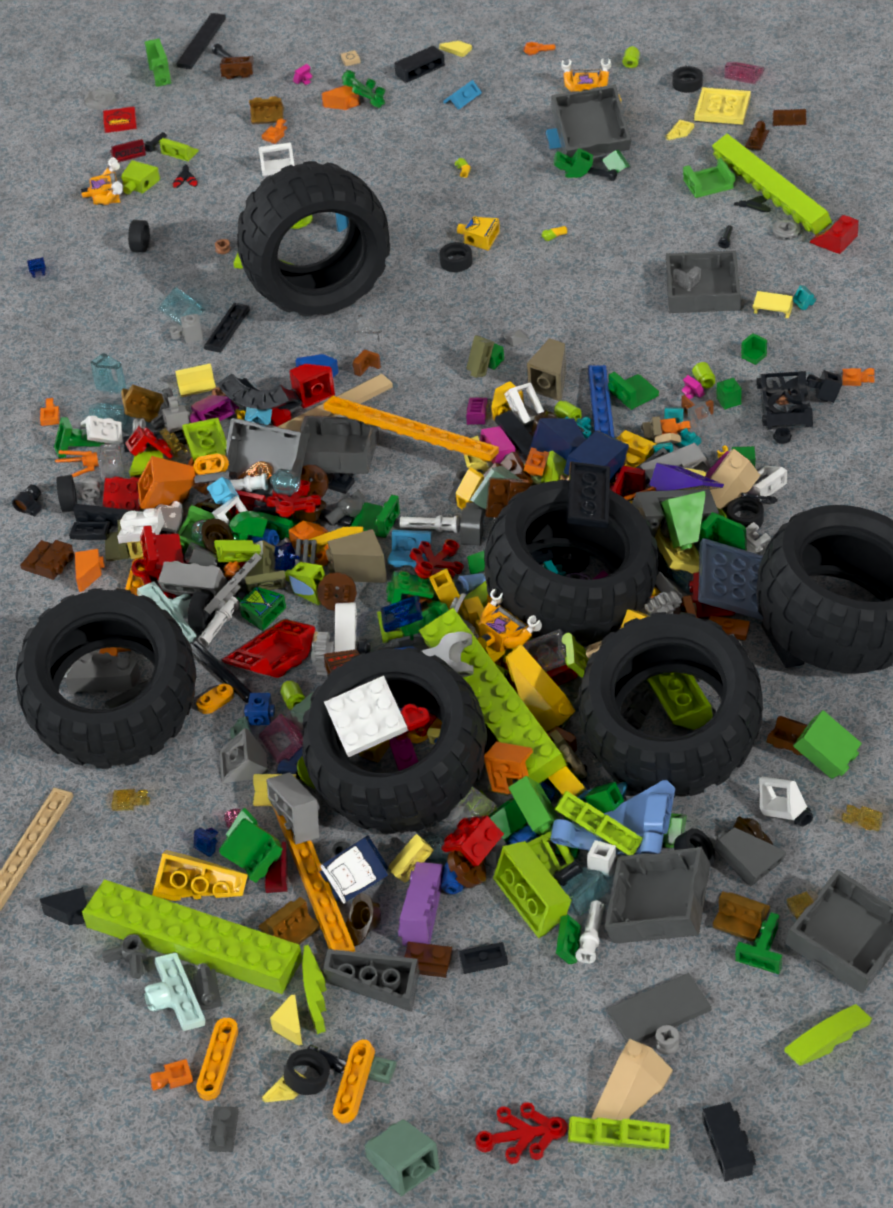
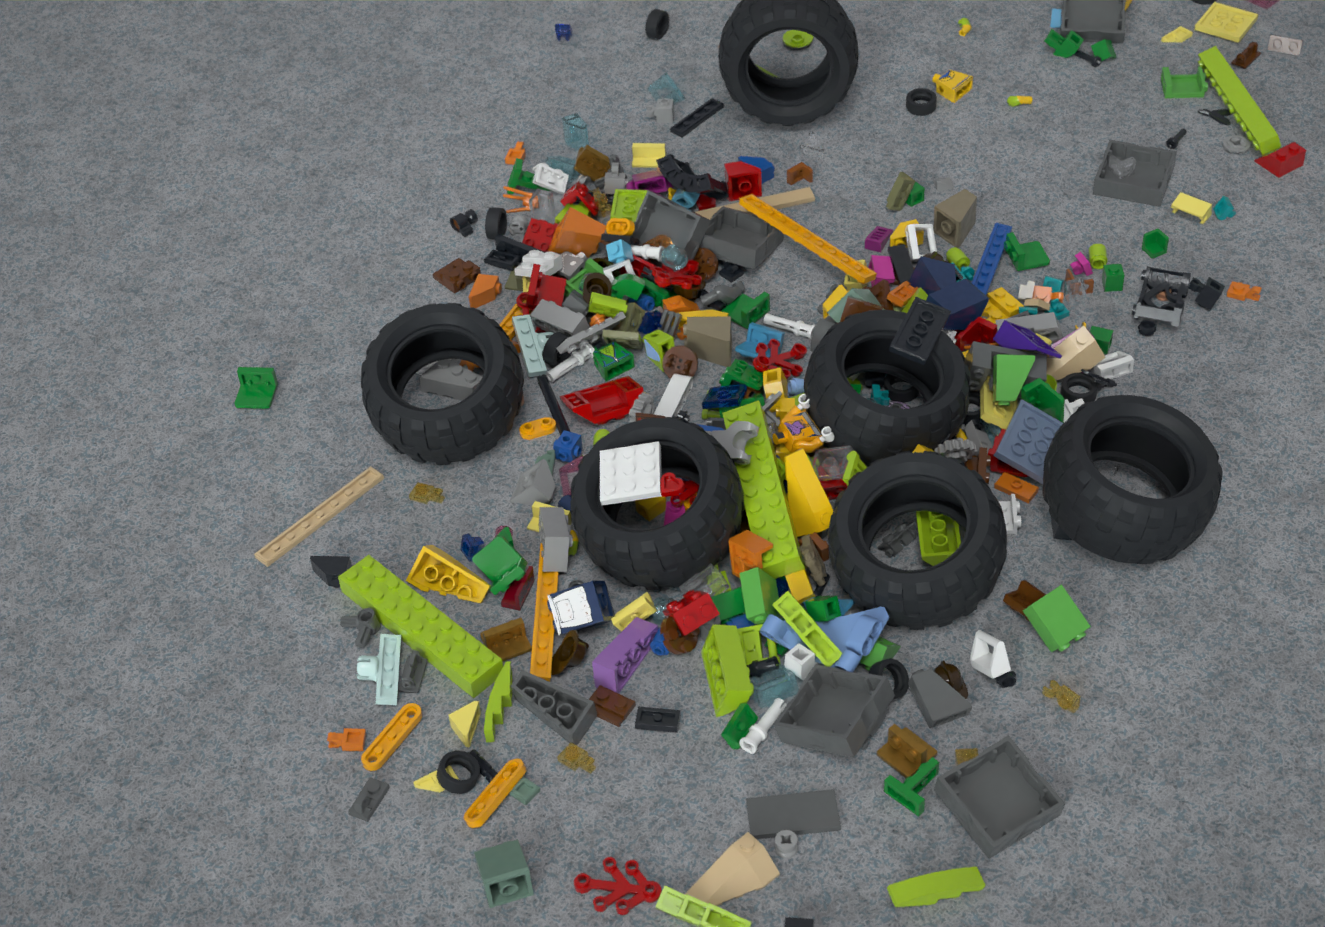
camera: 20 degrees right, 0 degrees up
none -> clear yellow plate [557,742,596,774]

